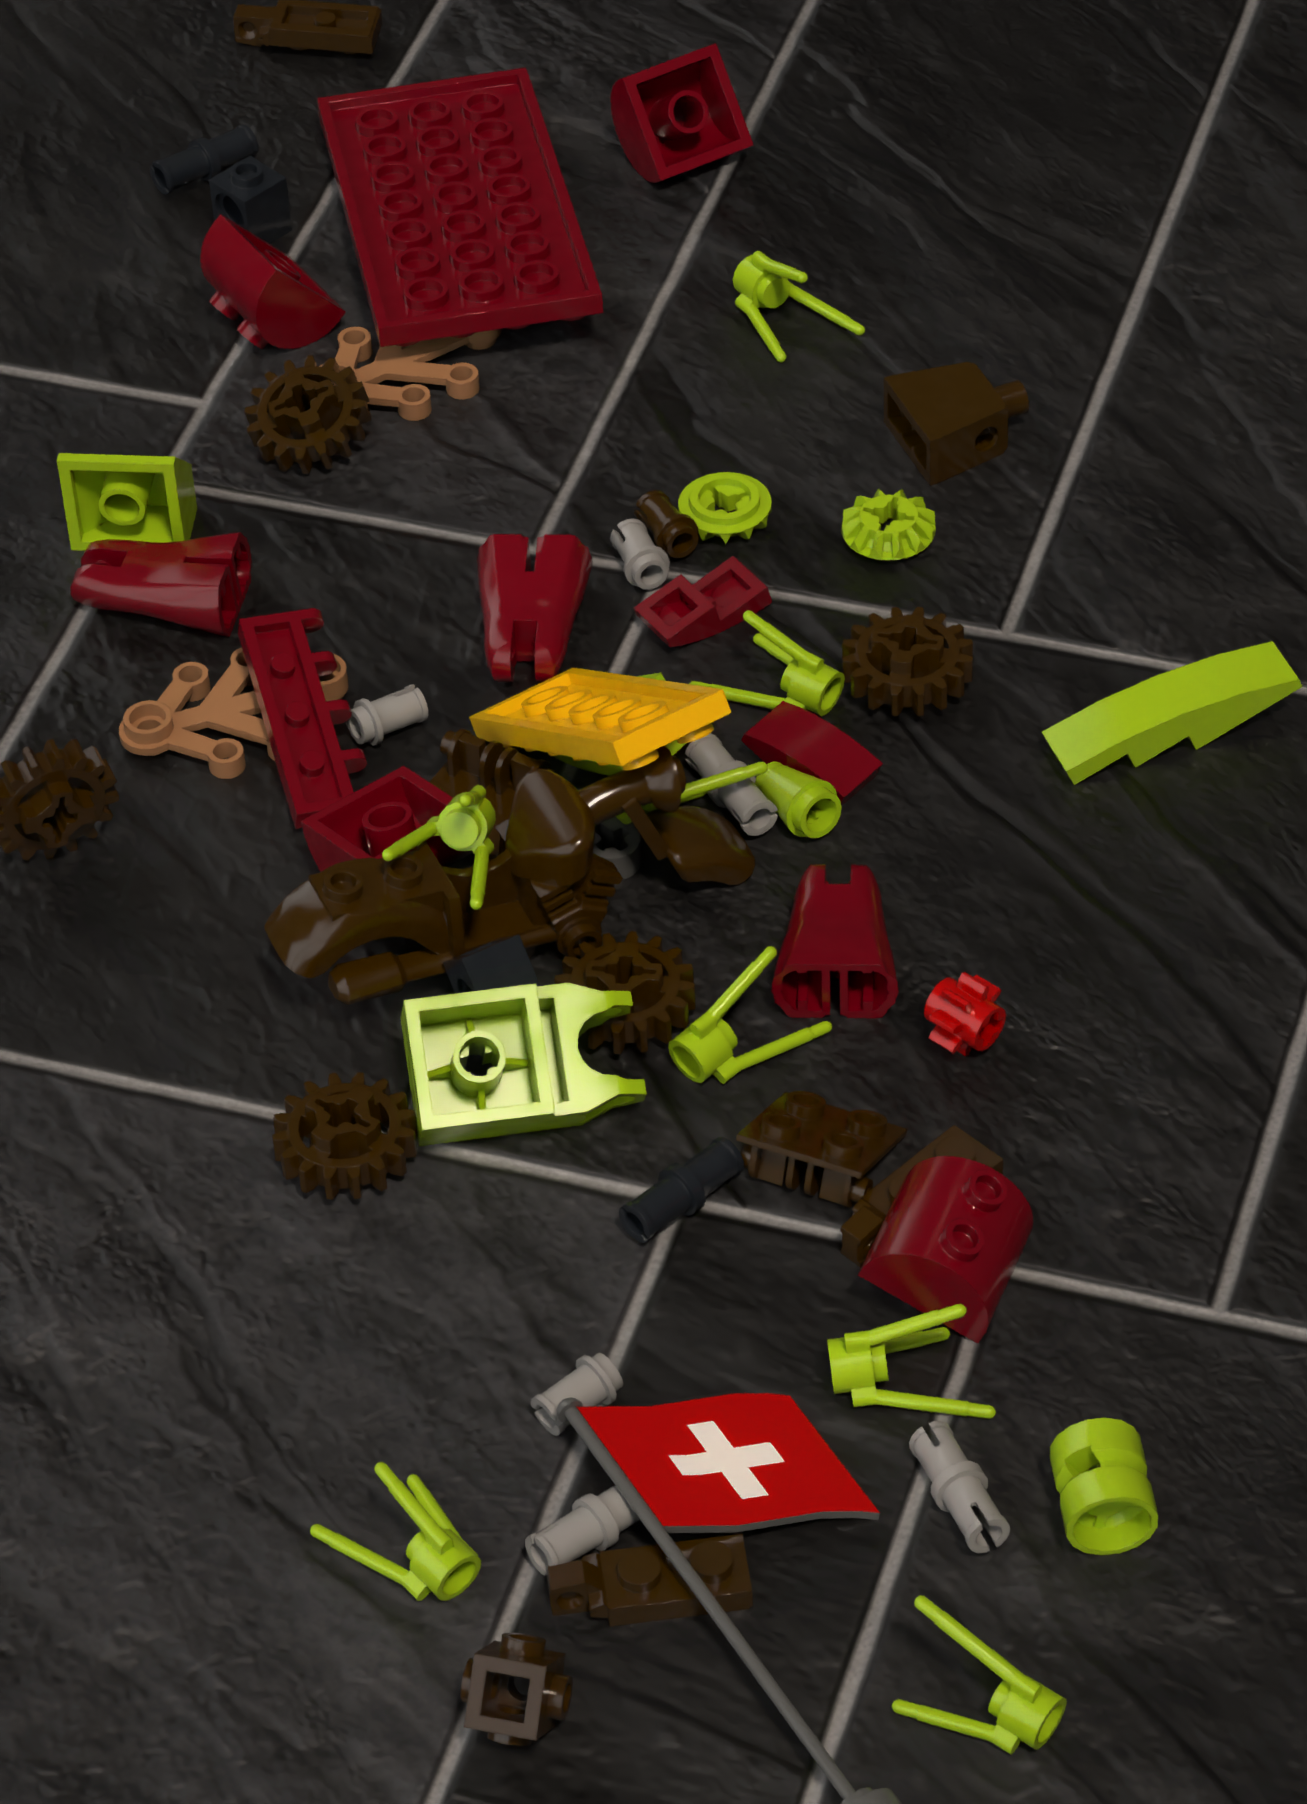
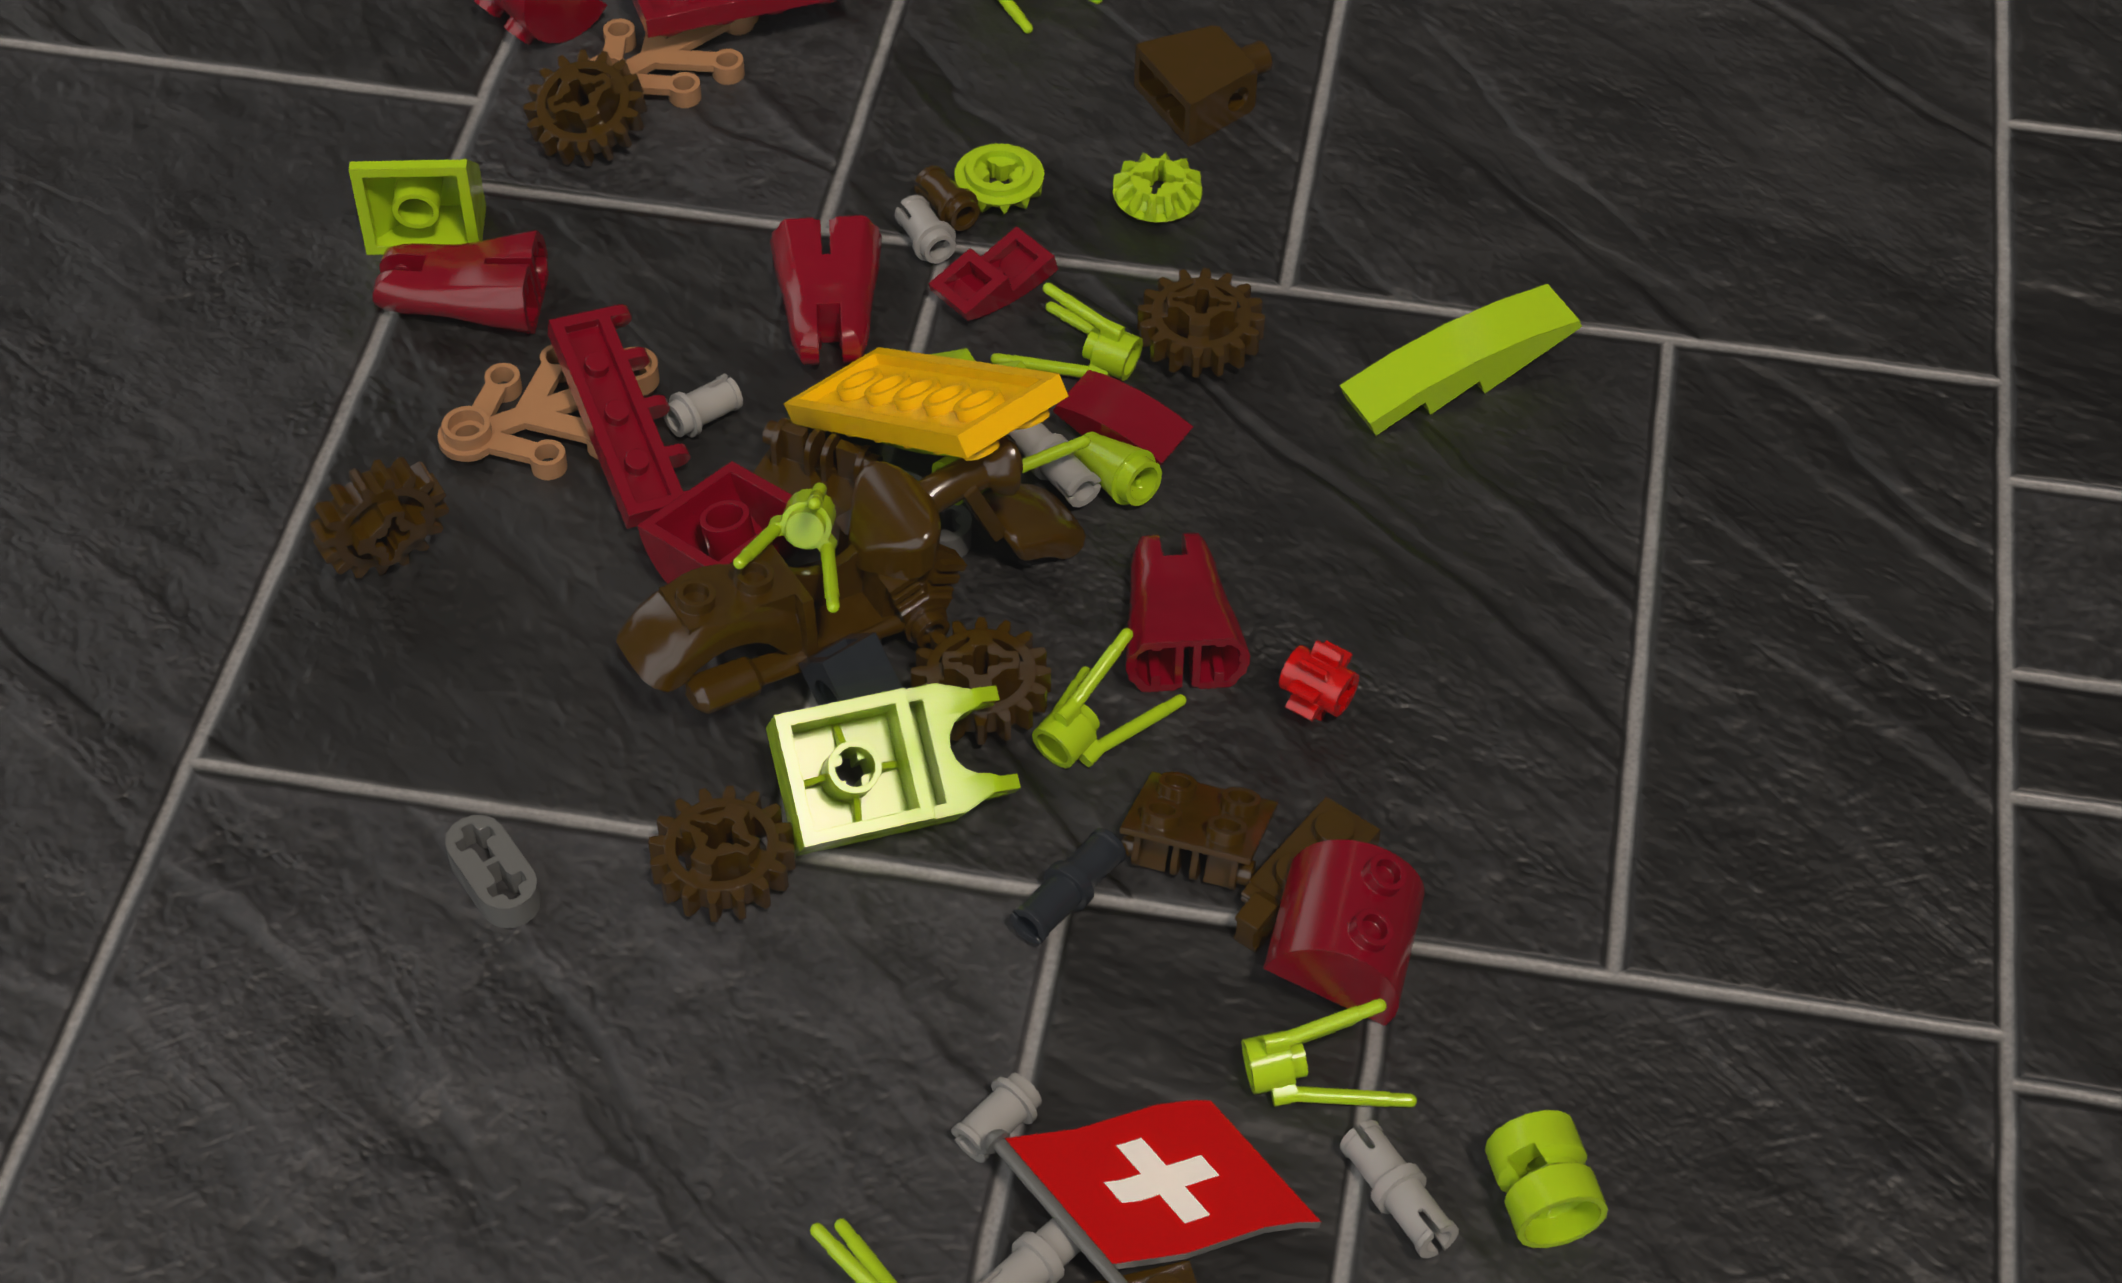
camera: 10 degrees left, 5 degrees up
none -> dark grey beam [445,815,541,928]

